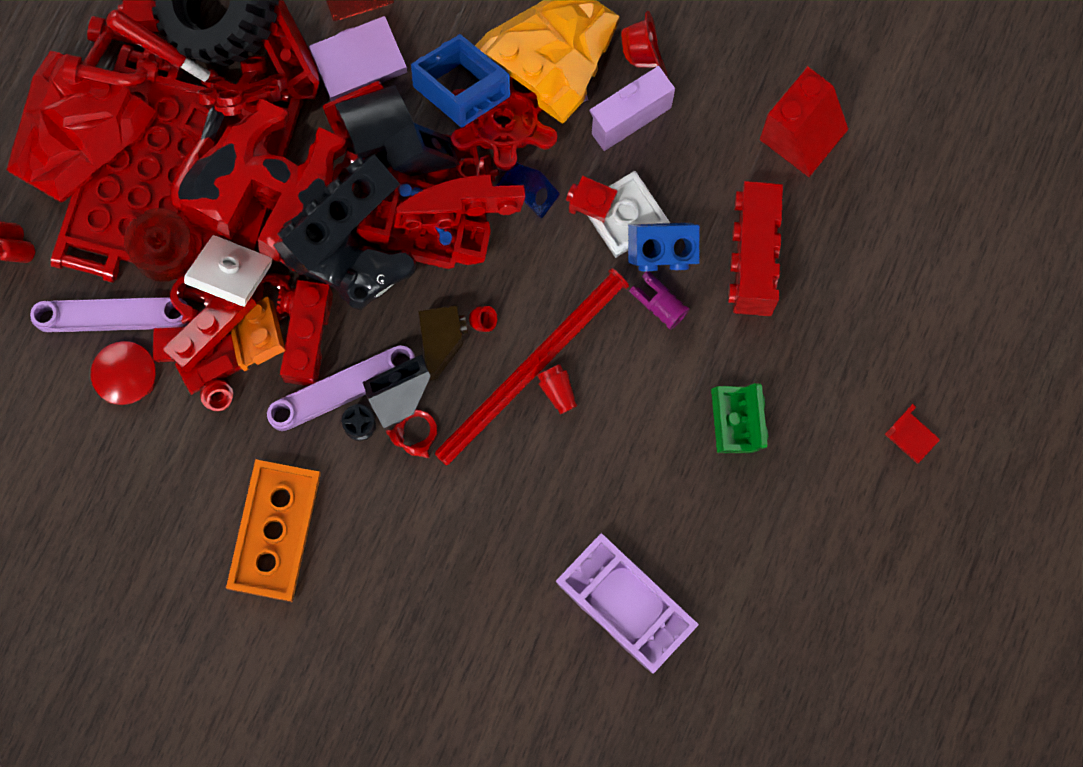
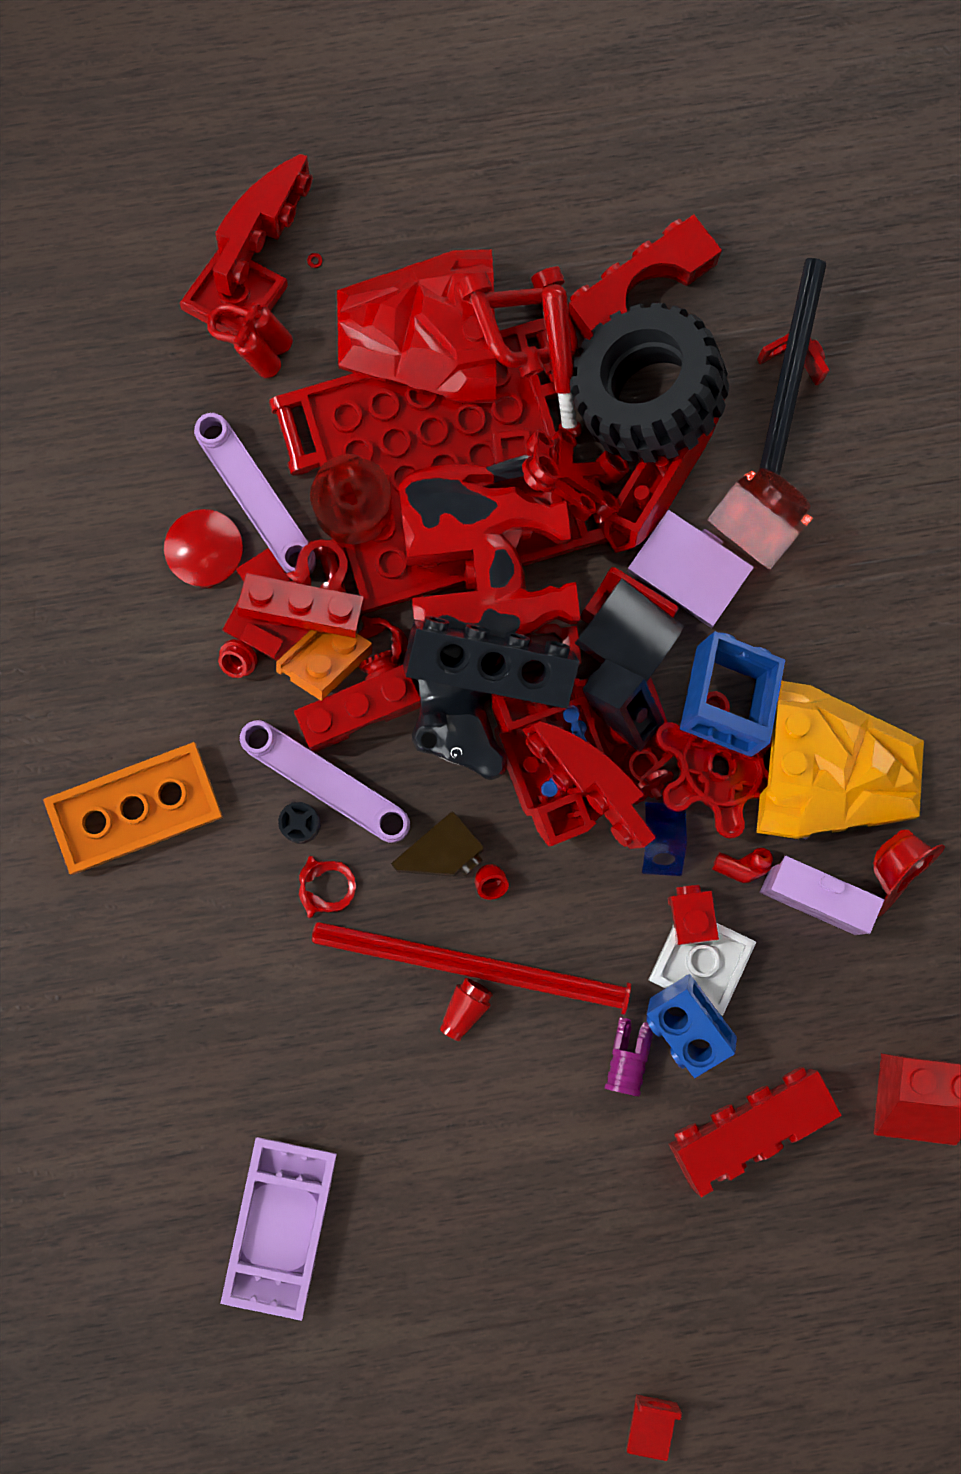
camera: 55 degrees right, 5 degrees up
white plate [184,235,272,307] -> none
slope [363,354,431,428] -> none
green bracket [711,383,768,453] -> none
none -> red arm [711,848,773,883]

